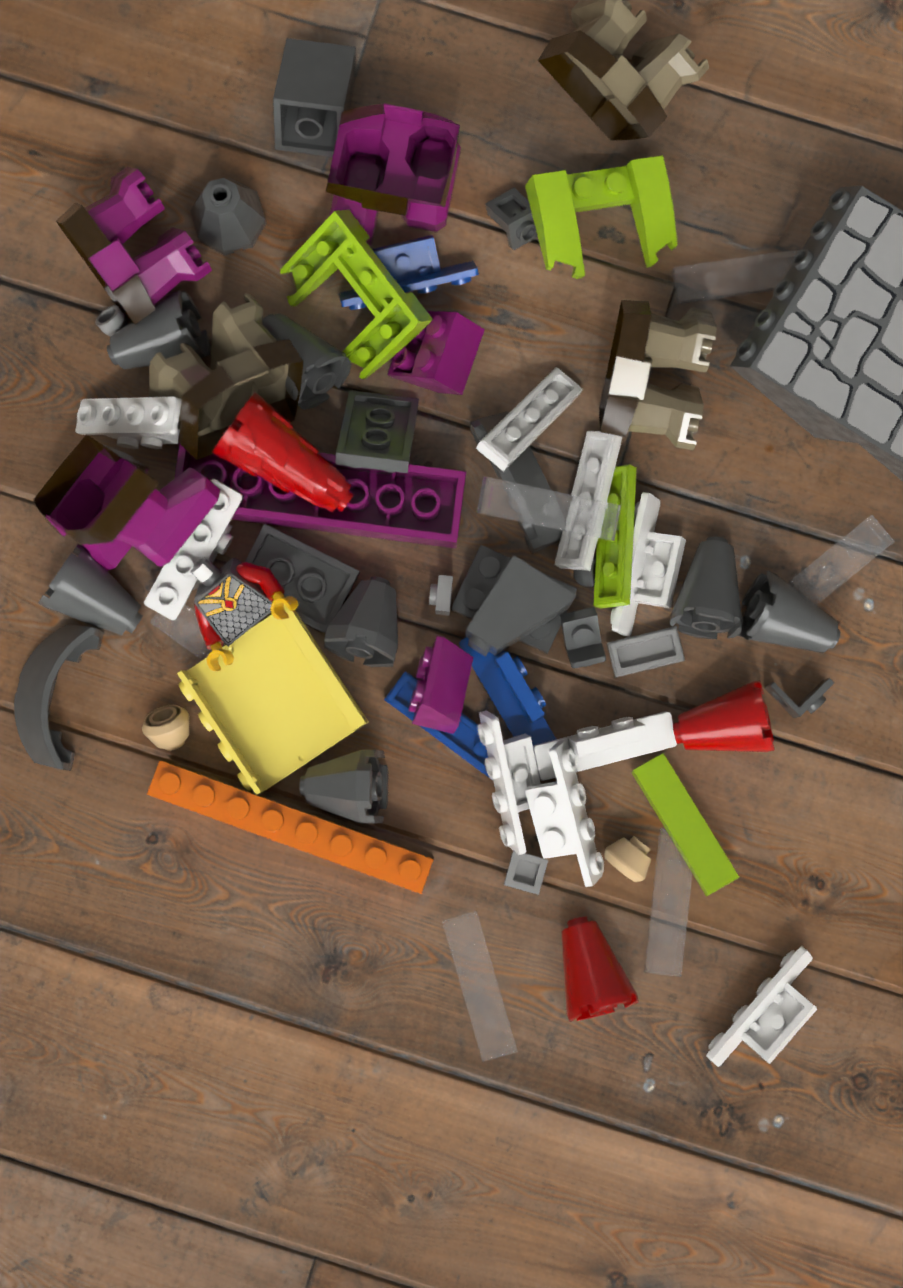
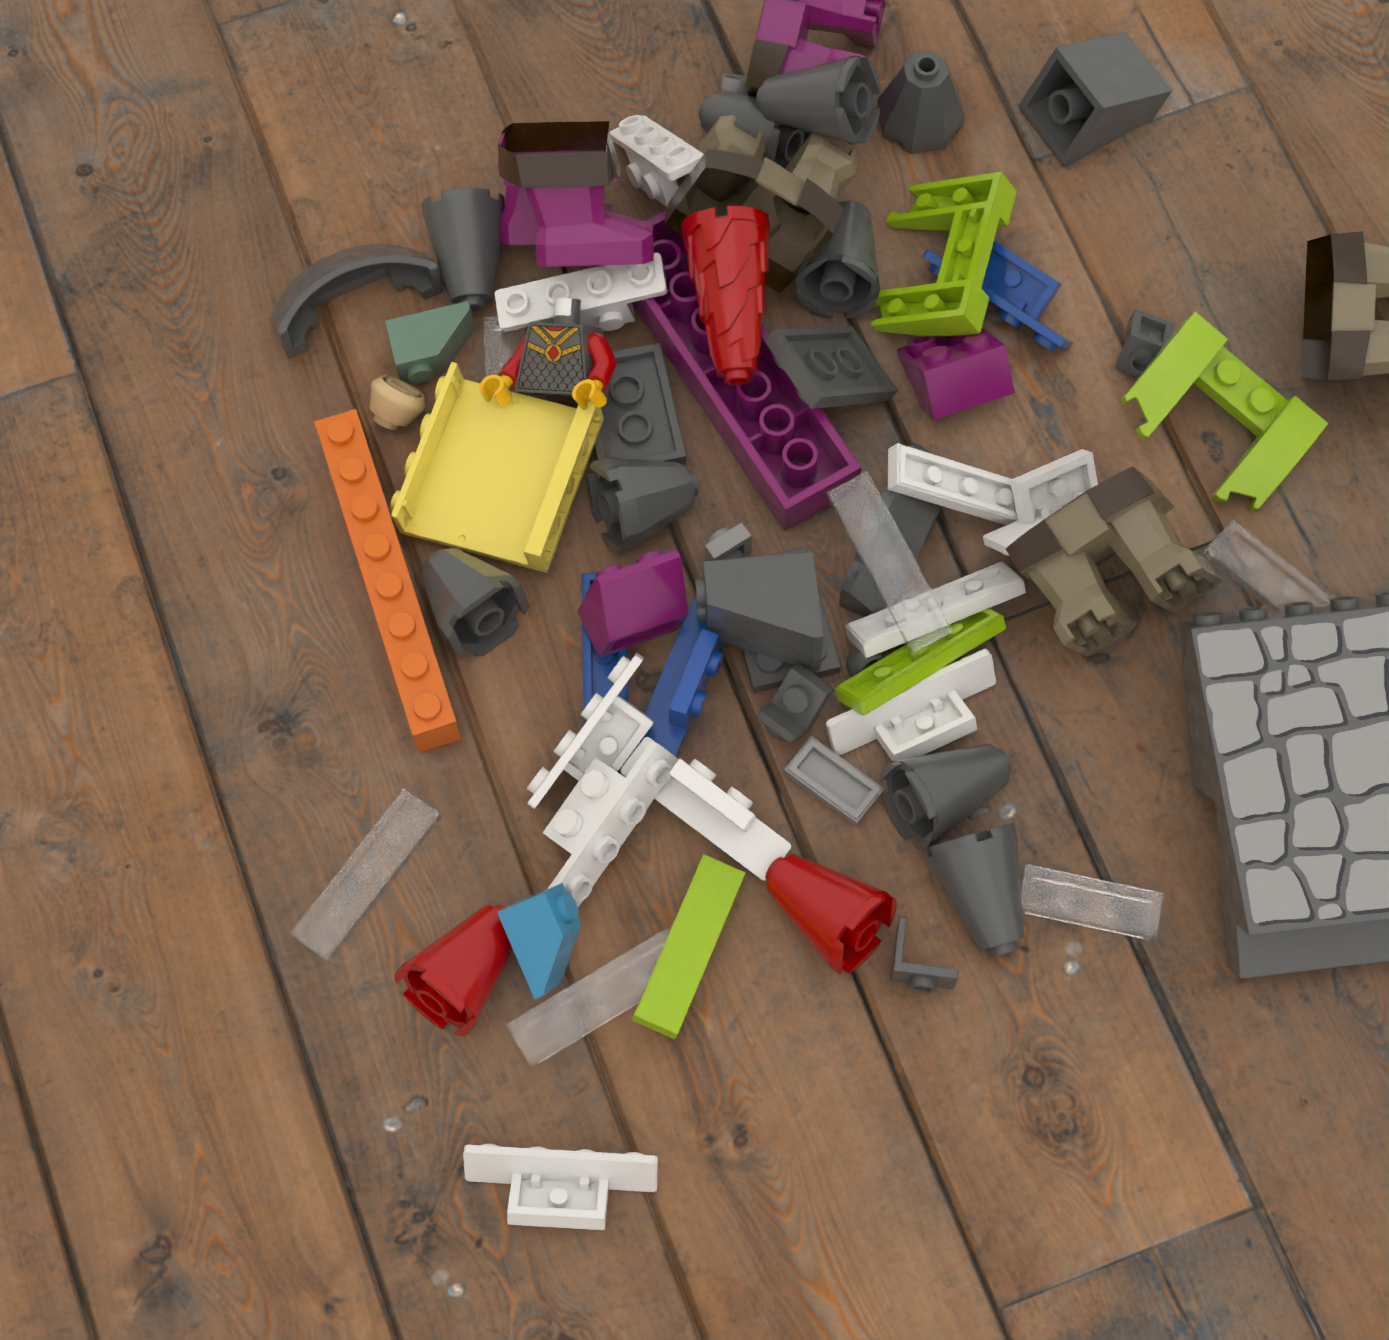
camera: 55 degrees right, 15 degrees down
magenta piece [325,104,461,246] -> none
light grey plate [504,850,548,895] -> none
tan cone [604,836,651,883] -> none
none -> sand green slope [385,301,474,384]
none -> dark azure slope [497,883,581,999]
none -> dark grey cone [756,56,881,145]
none -> white bracket [983,449,1098,556]

